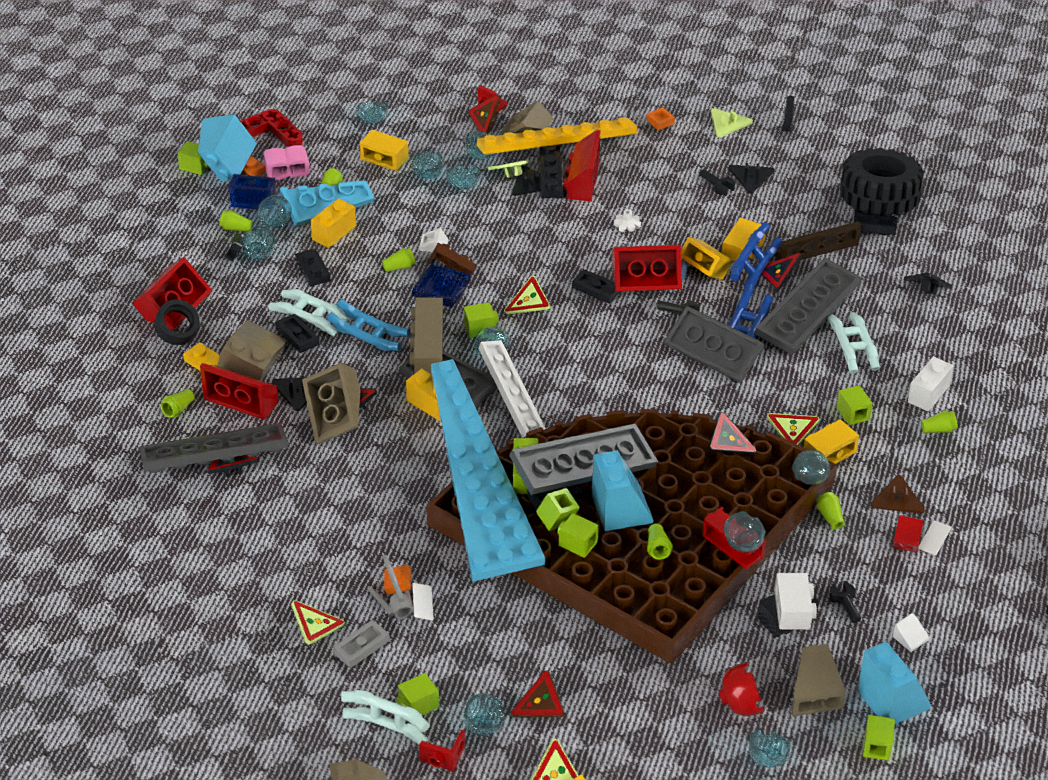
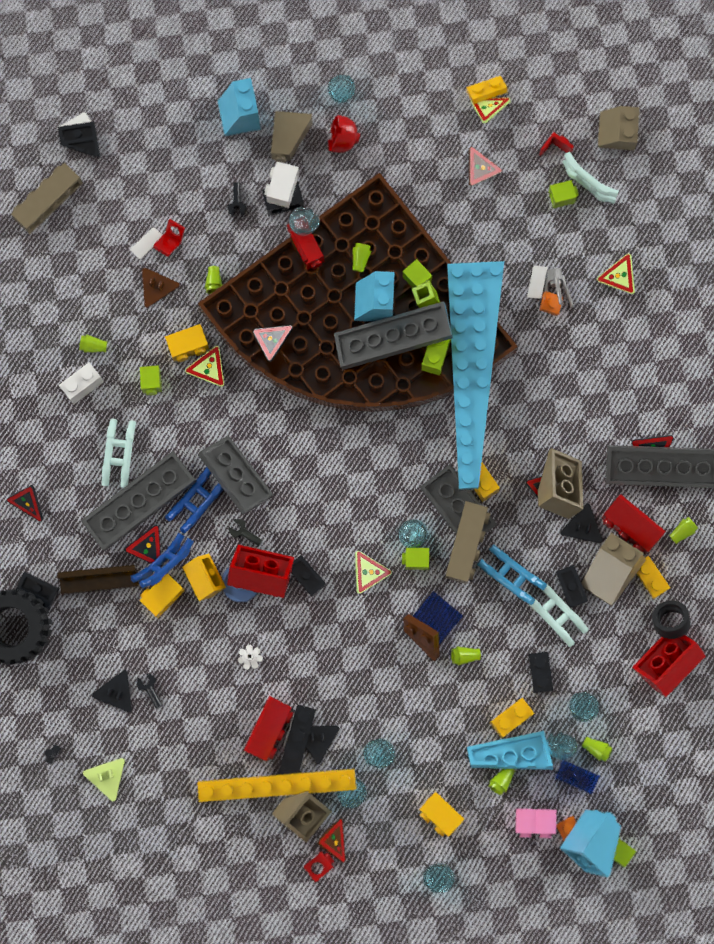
camera: 160 degrees left, 35 degrees up
black bar [225,233,243,262] -> none
red beam [240,109,303,147] -> none
light grey plate [333,620,390,668] -> none
clear light blue hair [411,149,443,179] -> none
white slope [419,228,448,252] -> none
clear light blue hair [463,693,504,736] -> none
white plate [478,340,546,438] -> none
yellowish green piece [488,160,529,177] -> none
orange plate [646,107,675,131] -> none
clear light blue hair [791,450,830,485] -> none
lime brick [863,715,895,761] -> none
white slope [893,613,930,652] -> none

